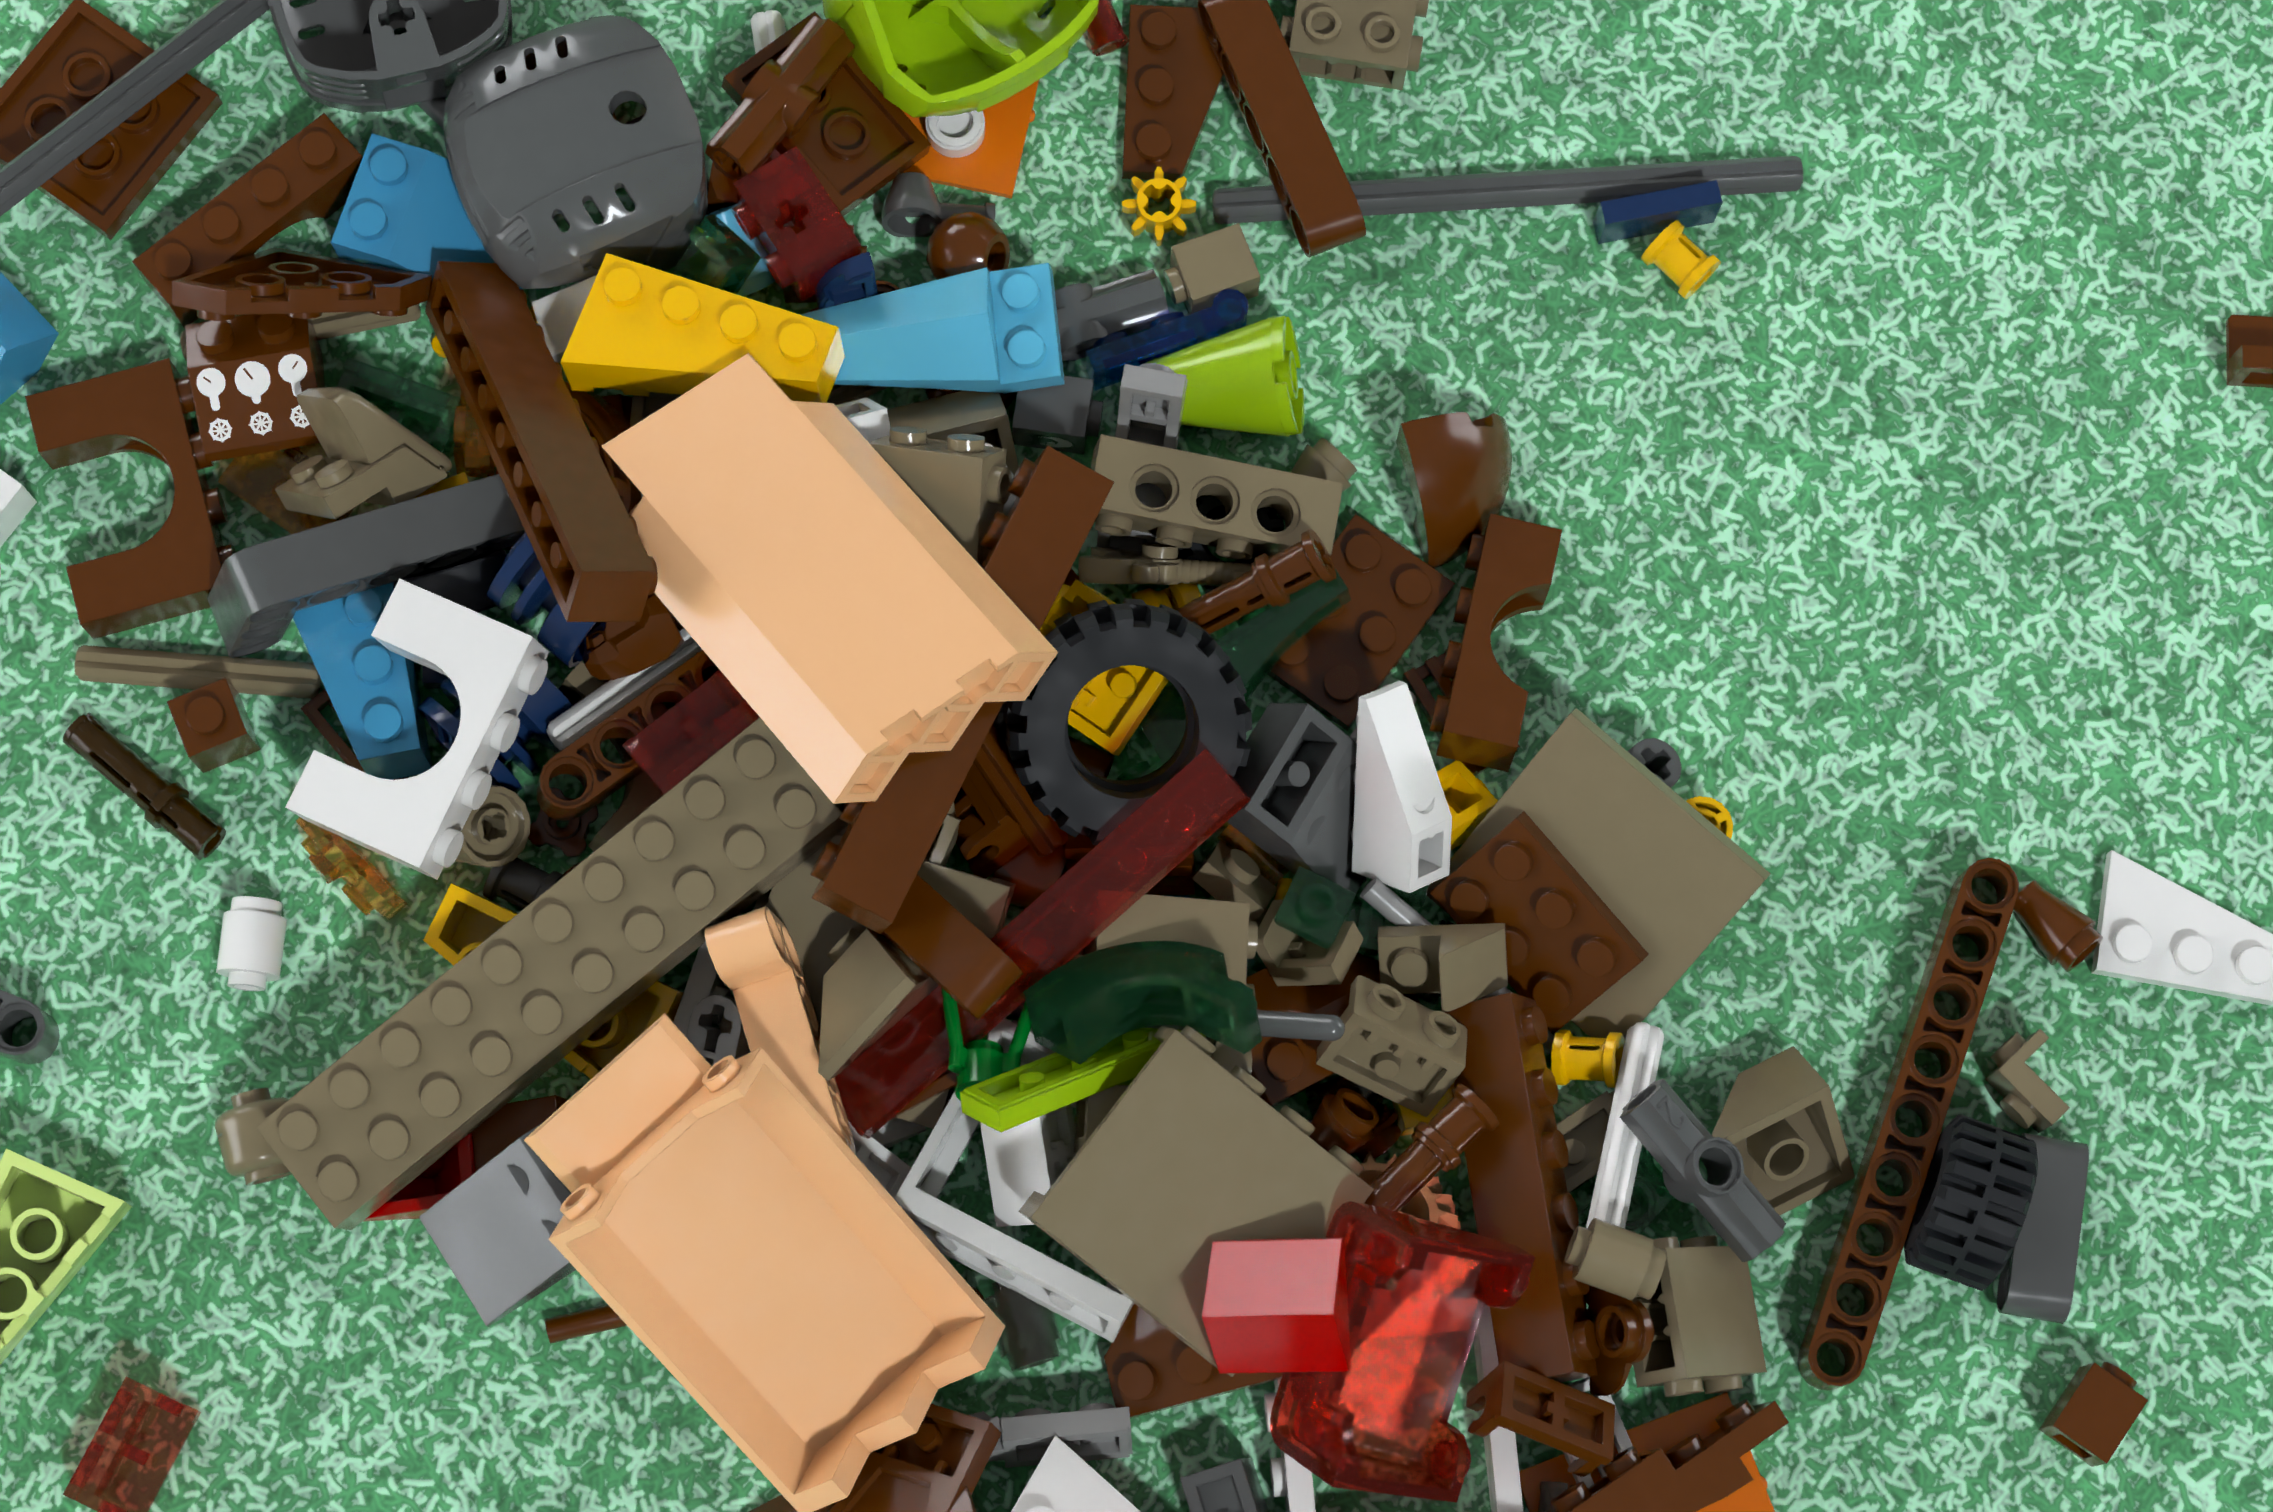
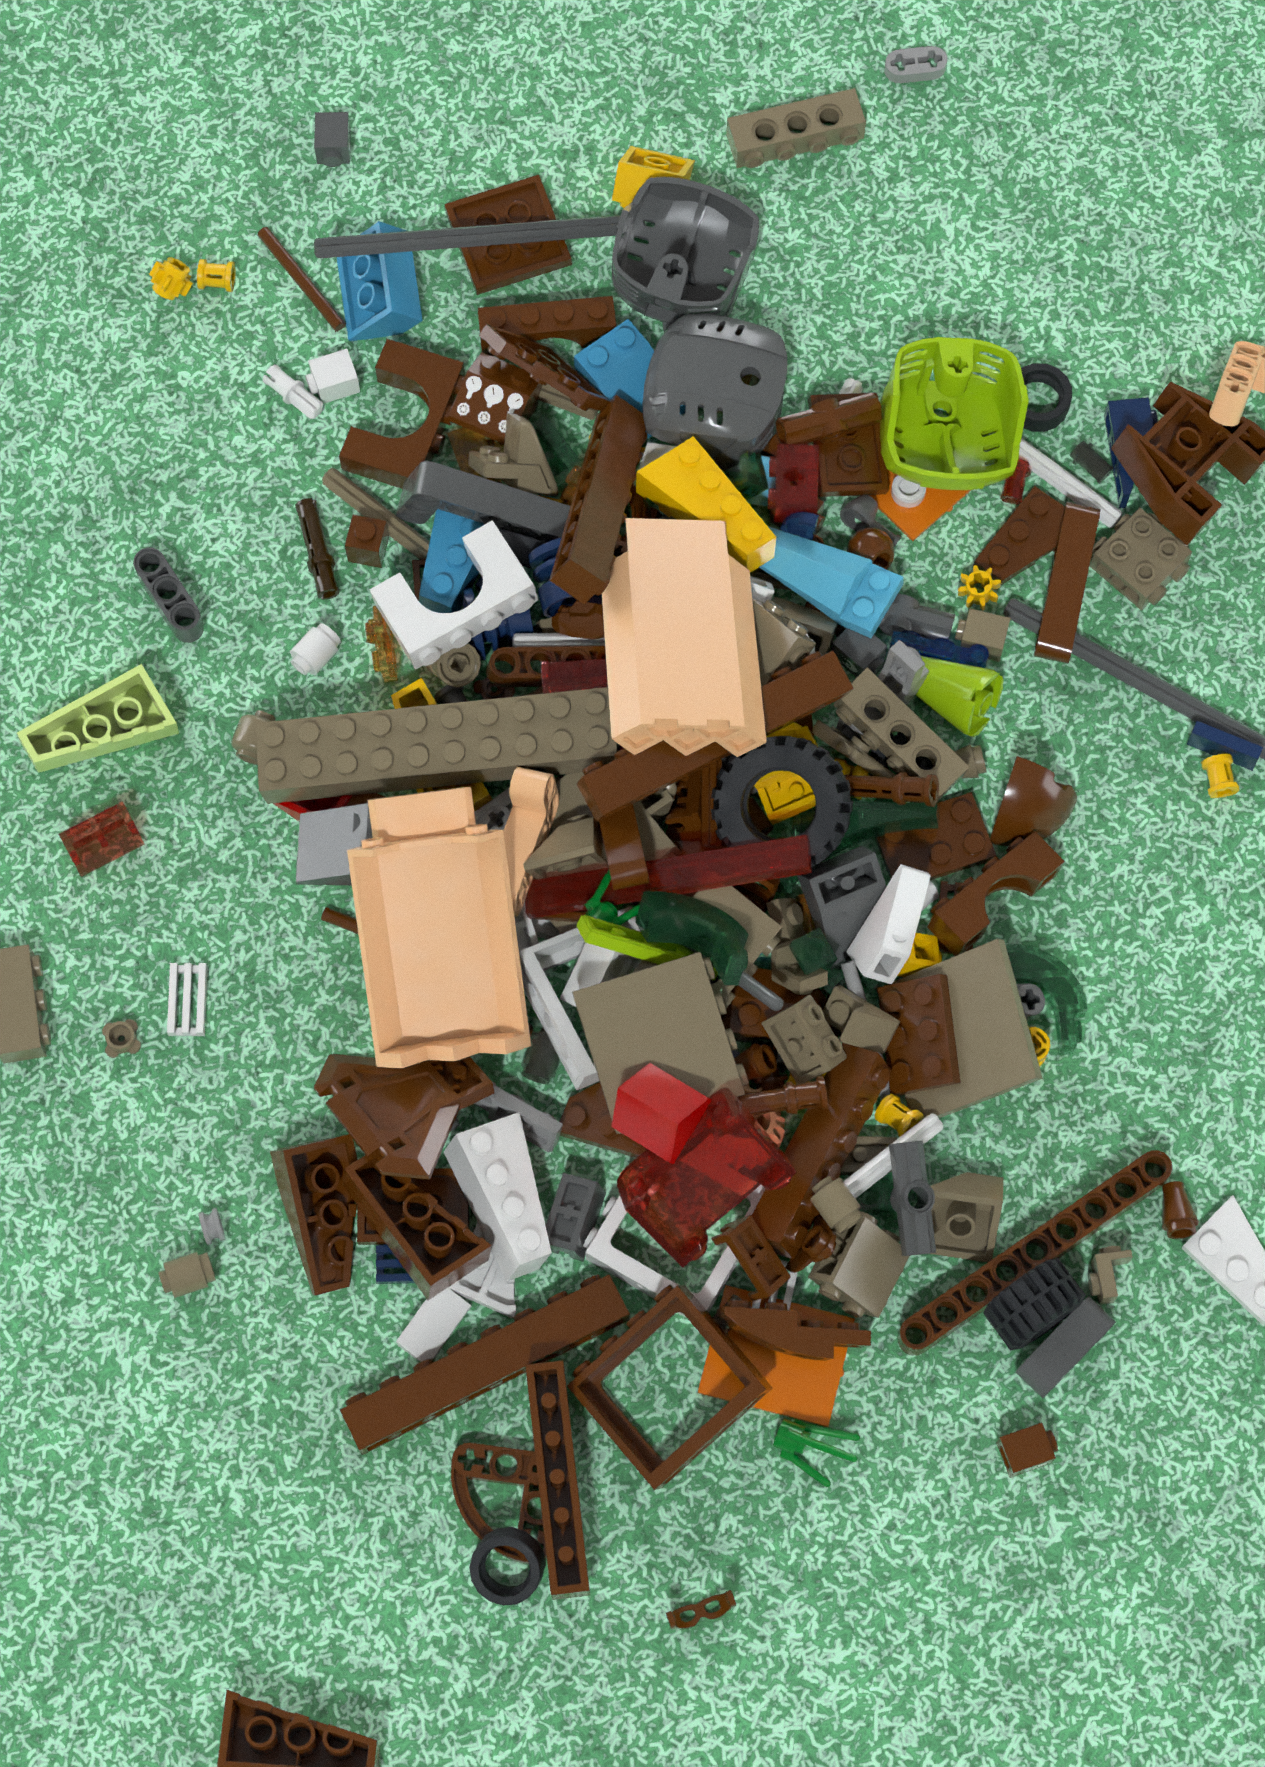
camera: 40 degrees right, 5 degrees down
none -> clear green arch [1005,944,1088,1055]

